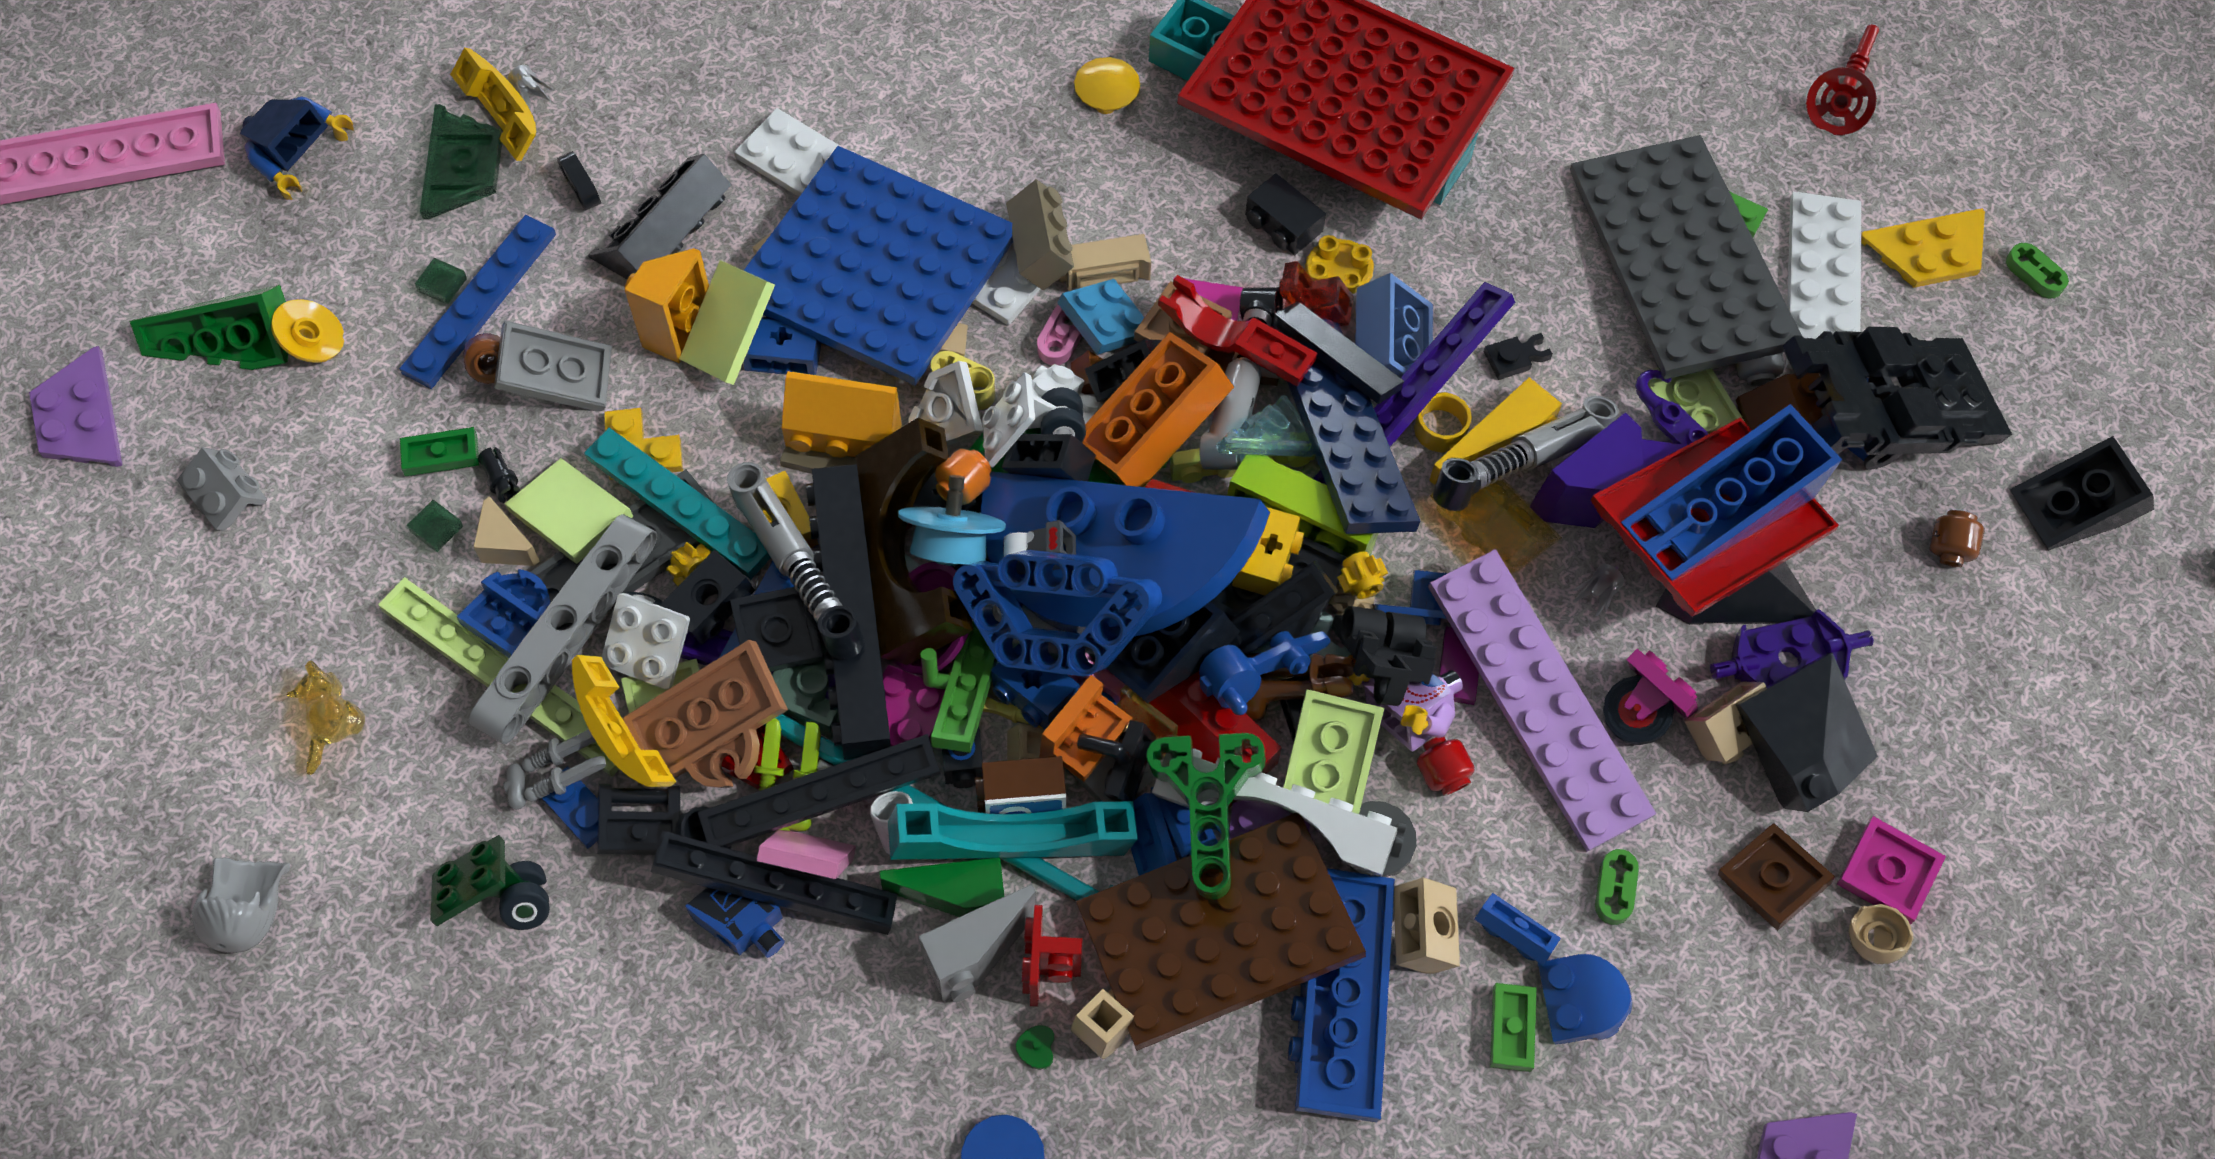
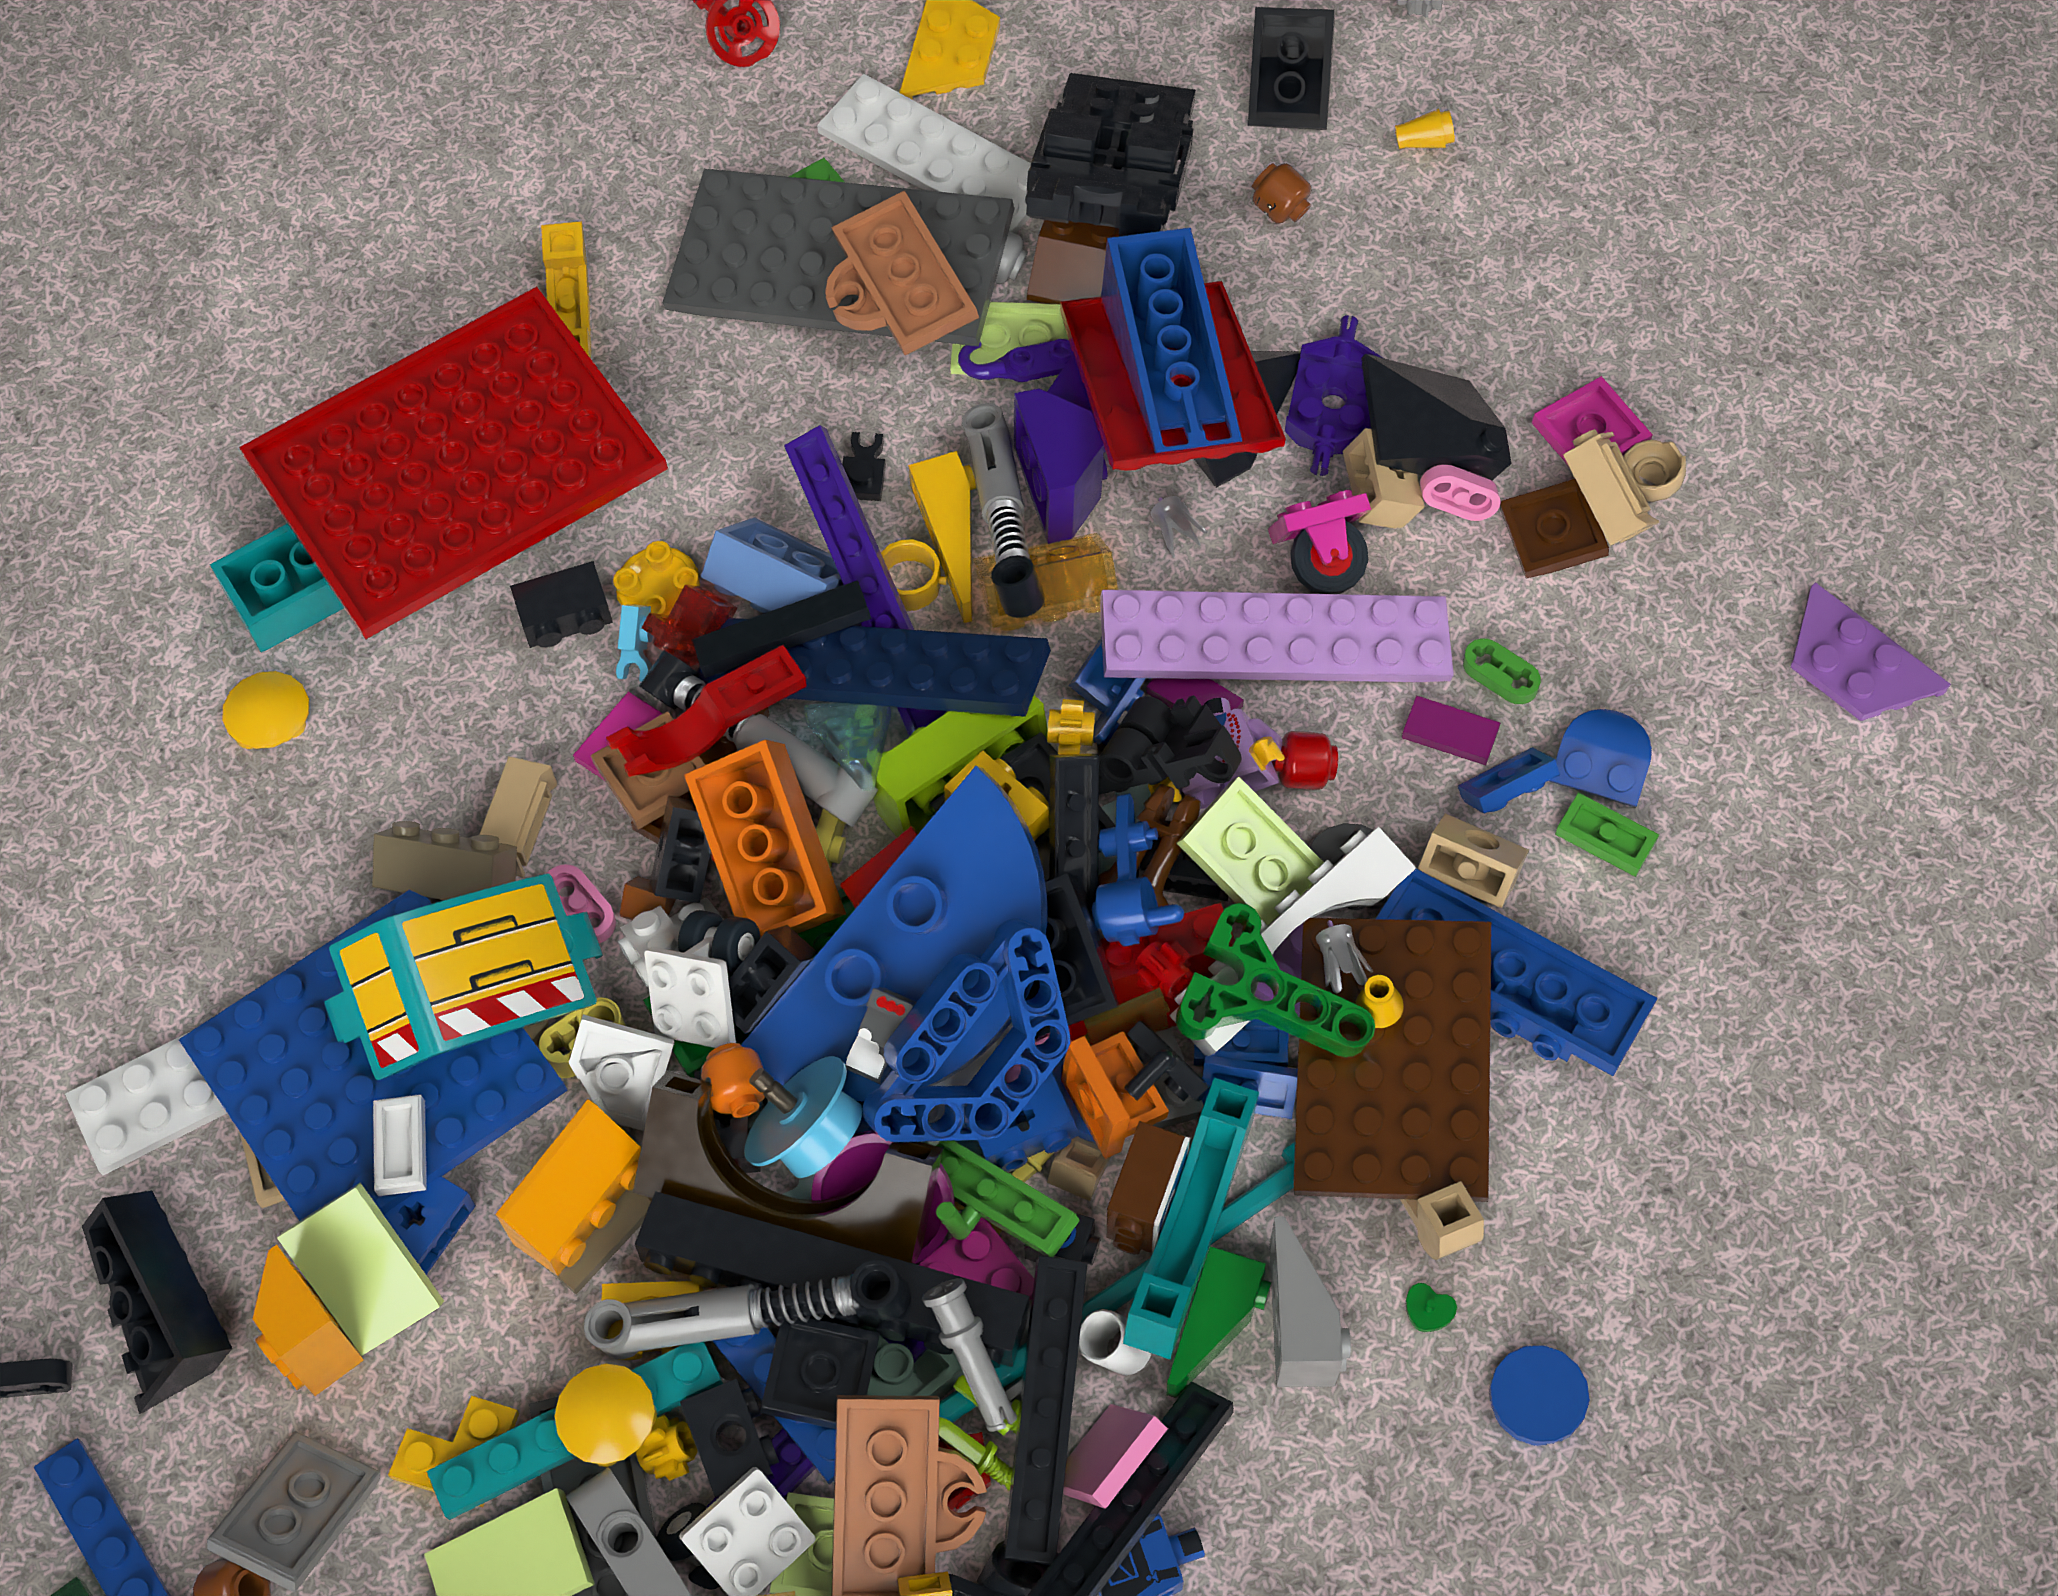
camera: 60 degrees left, 0 degrees up
red bracket [1022,905,1082,1007] -> none
dark azure plate [1057,279,1144,355] -> none
none -> panel [324,874,603,1080]
none -> white tile [373,1095,427,1196]
none -> yellow slope [541,221,591,358]
none -> yellow dish [554,1363,657,1467]
none -> medium azure plate [616,604,655,682]
none -> nougat plate [825,190,979,356]
none -> light grey pin [922,1278,1017,1432]
none -> red gear [1135,941,1193,998]
none -> flat silver piece [1316,920,1373,994]
none -> yellow cone [1356,975,1404,1028]
none -> yellow cone [1395,108,1455,149]
none -> magenta tile [1402,695,1501,766]
none -> bright pink plate [1420,465,1501,521]
none -> tan window [1563,429,1660,546]

